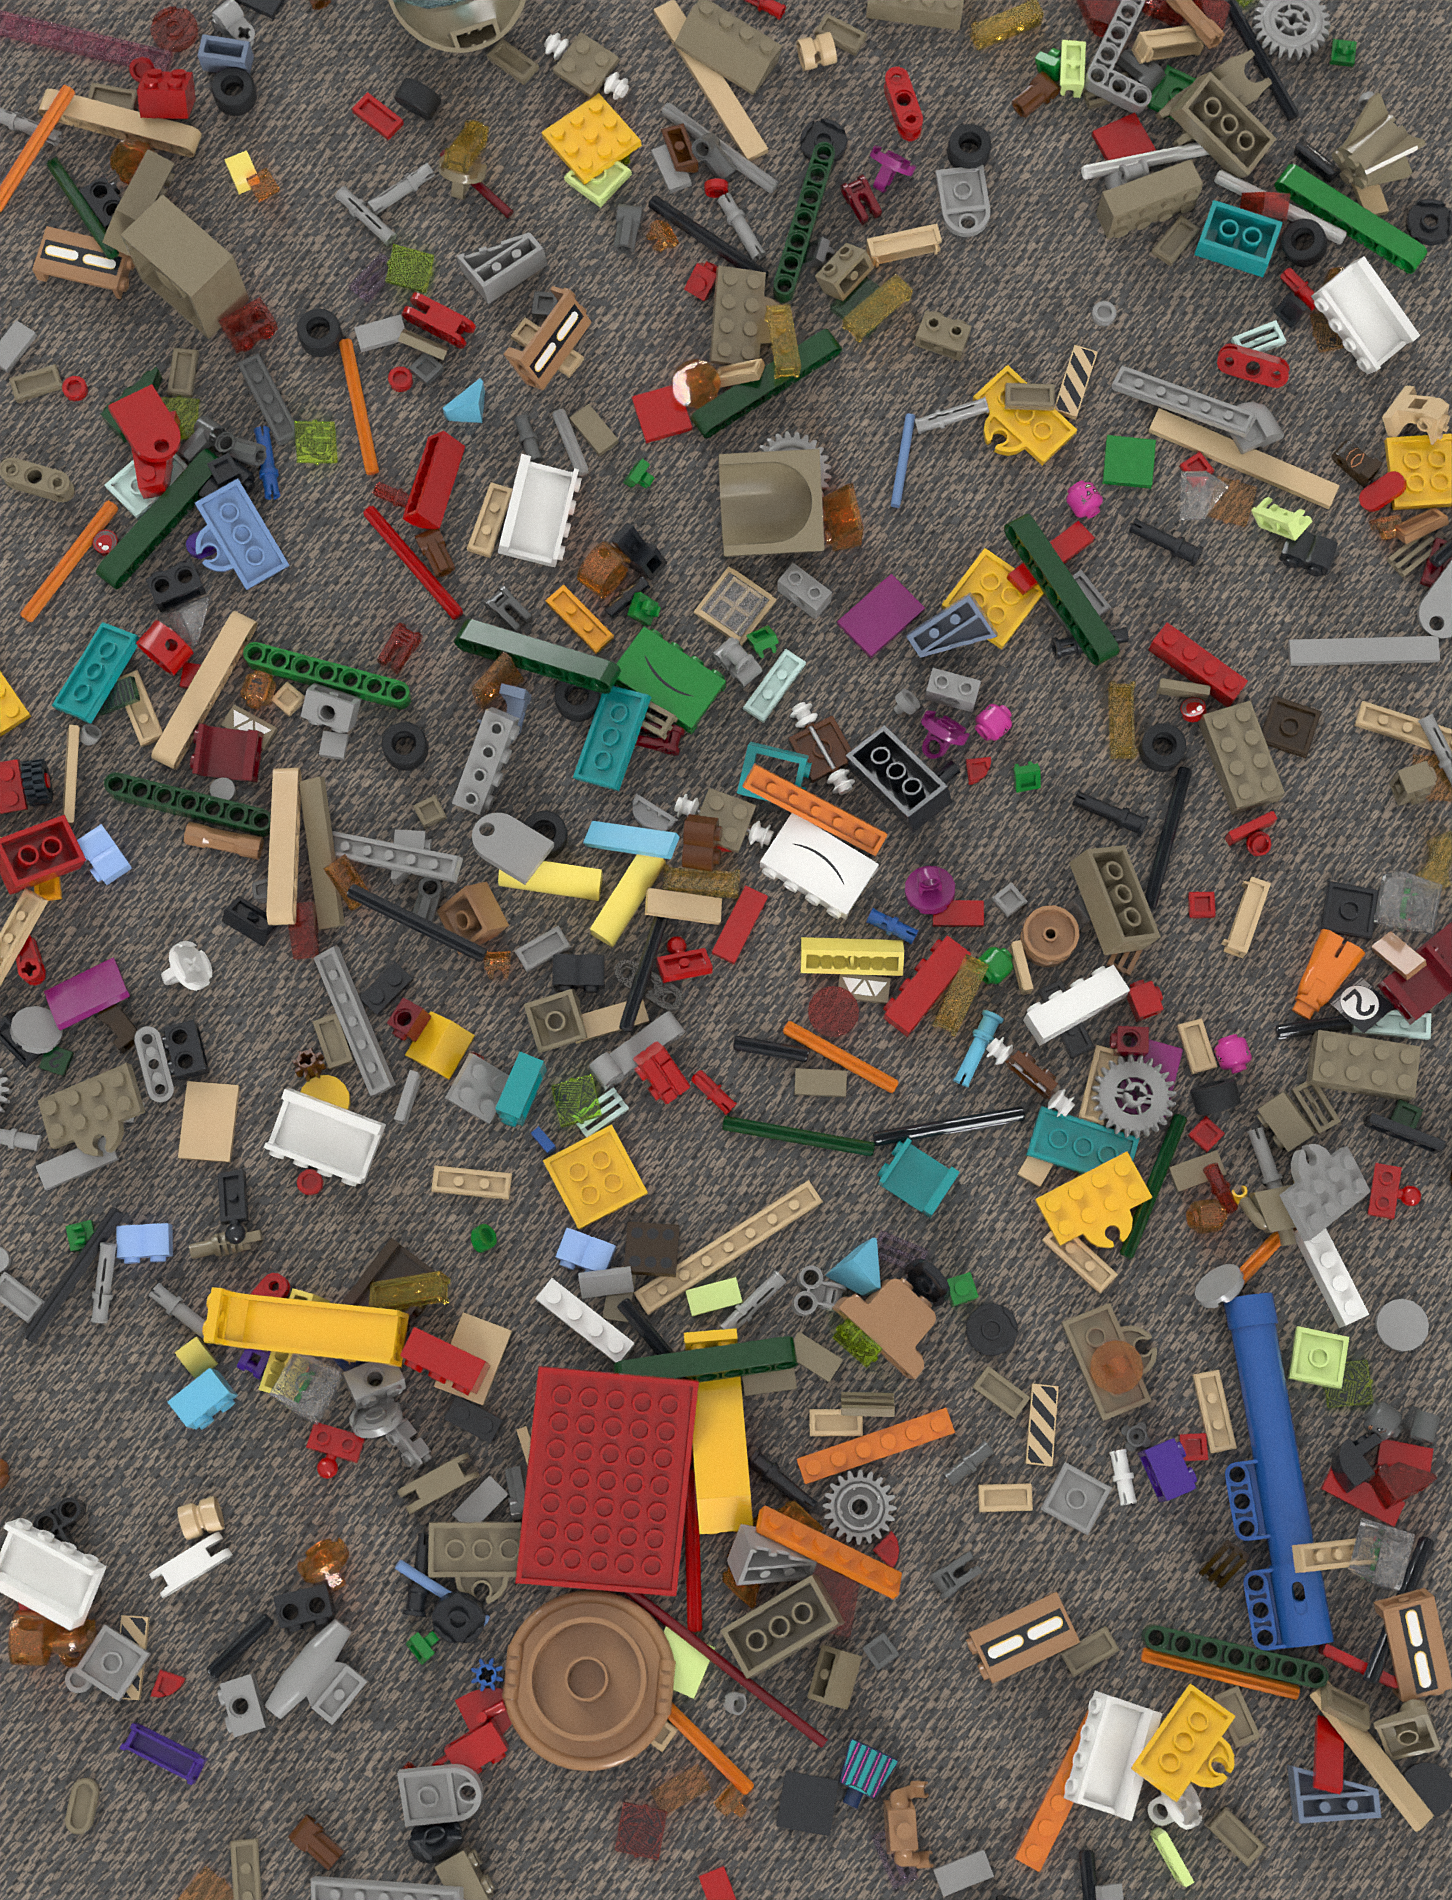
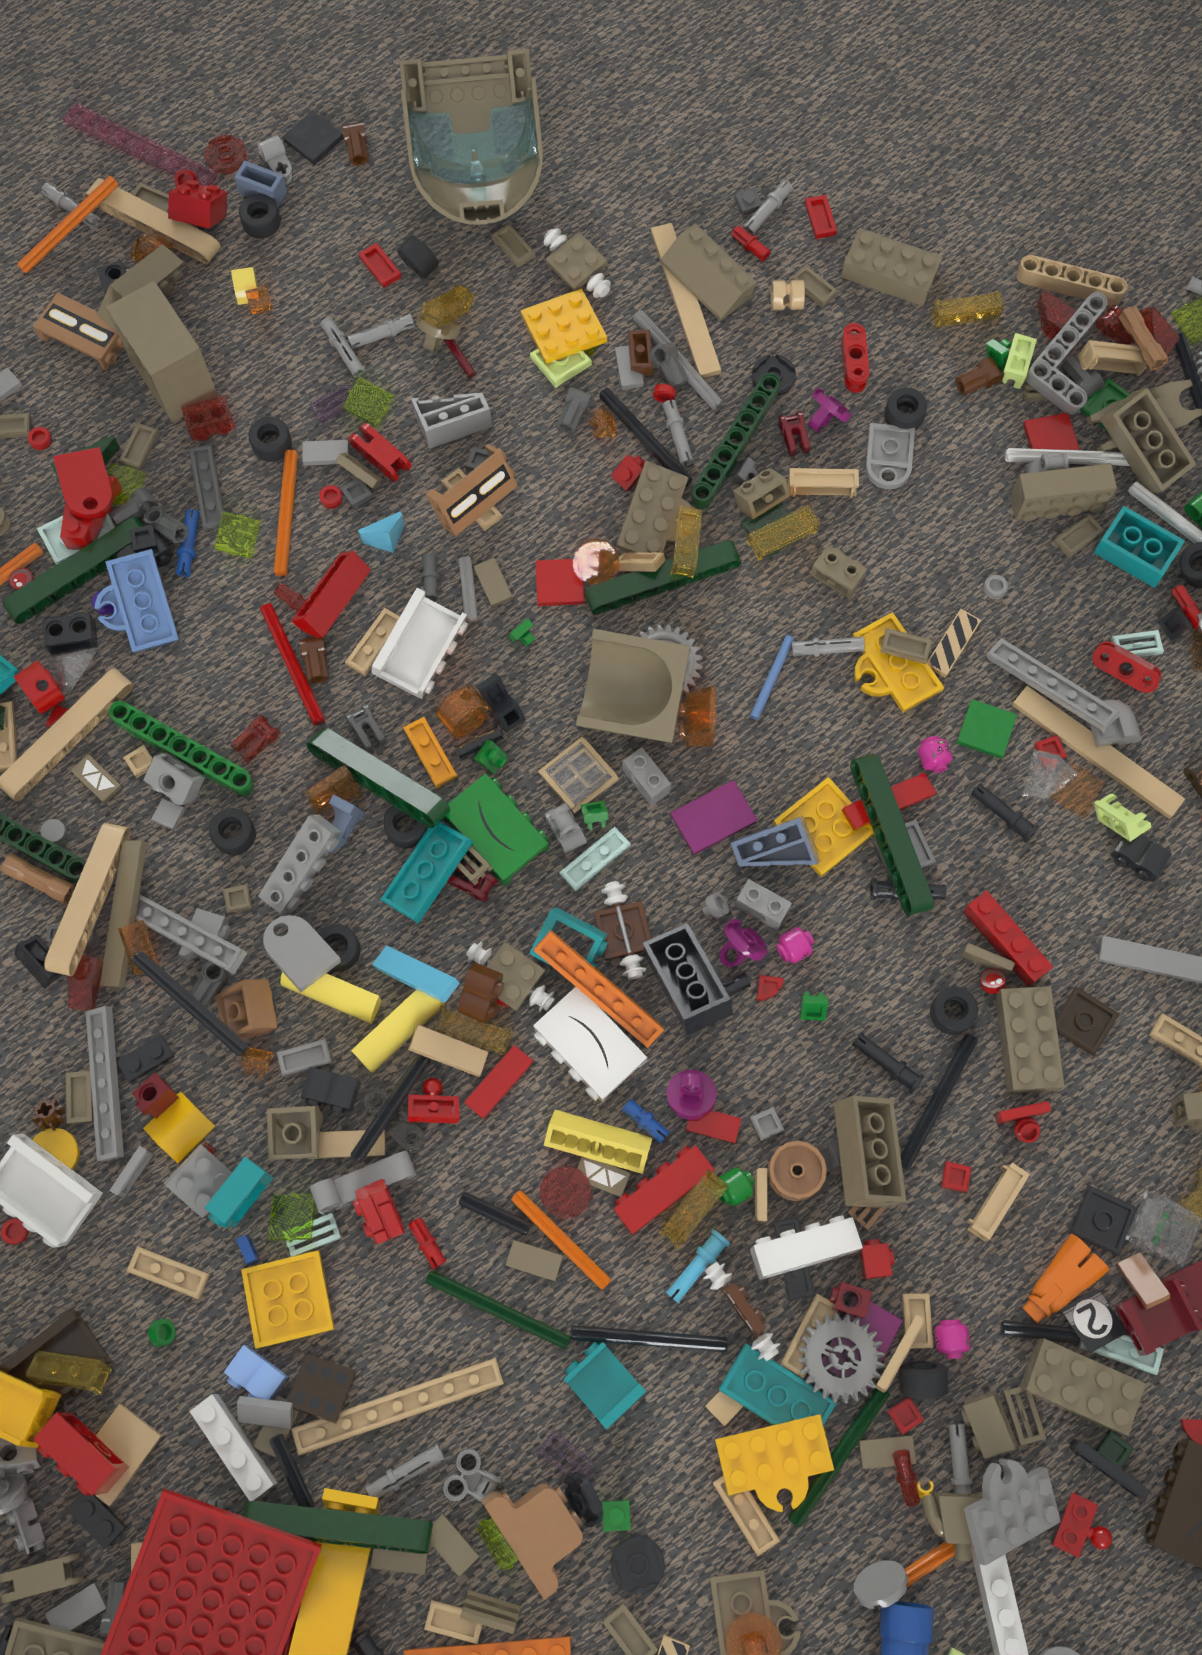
camera: 15 degrees right, 5 degrees down
dark green axle [46,157,119,260] -> none
dark red panel [190,723,264,783] -> none
clear orange head [240,670,276,709] -> none
light grey tile [633,793,678,831] -> none
yellowish green tile [685,1277,743,1317] -> none
medium azure slope [826,1238,881,1296] -> none
clear yellow container [1108,681,1138,759] -> none
clear orange head [1186,1199,1227,1234] -> none
clear red slope [1240,192,1290,222] -> none
none -> tan tile [876,1314,925,1393]

